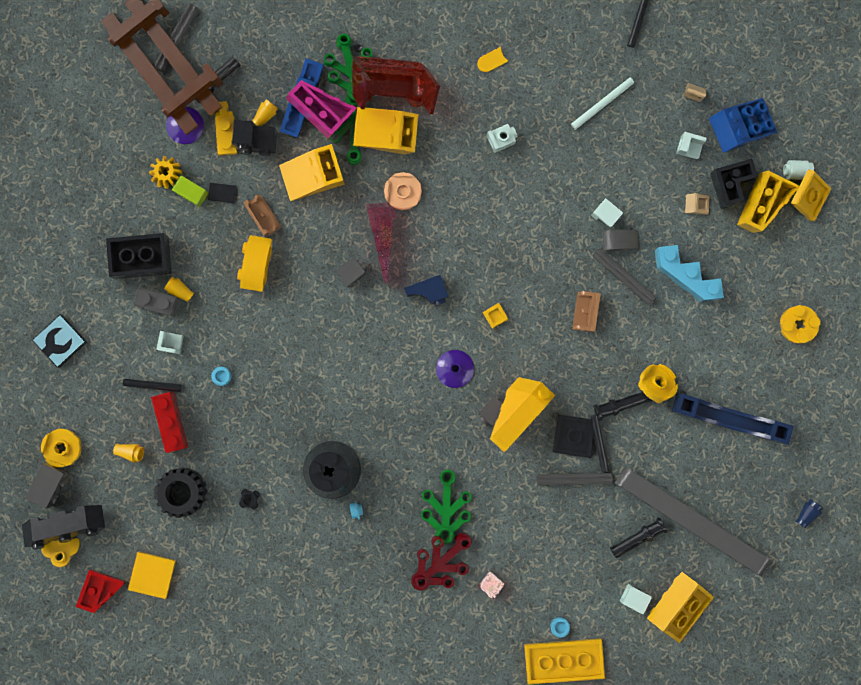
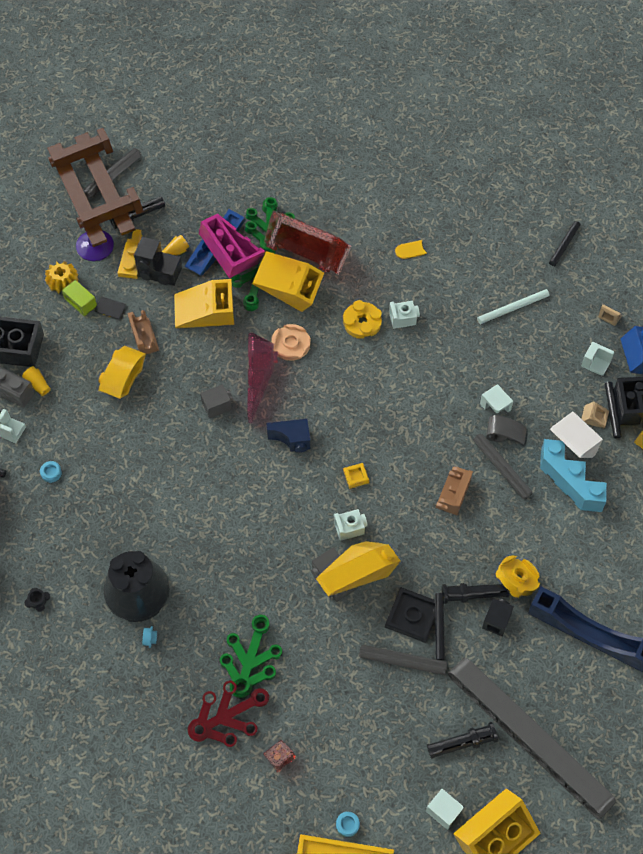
camera: 15 degrees right, 25 degrees down
dark purple dish [436,350,474,388] -> none
none -> light aqua brick [334,509,367,541]
none -> yellow plate [343,300,382,339]
none -> black brick [482,598,514,637]
none -> white slope [550,412,603,458]
none -> black bar [605,382,622,439]

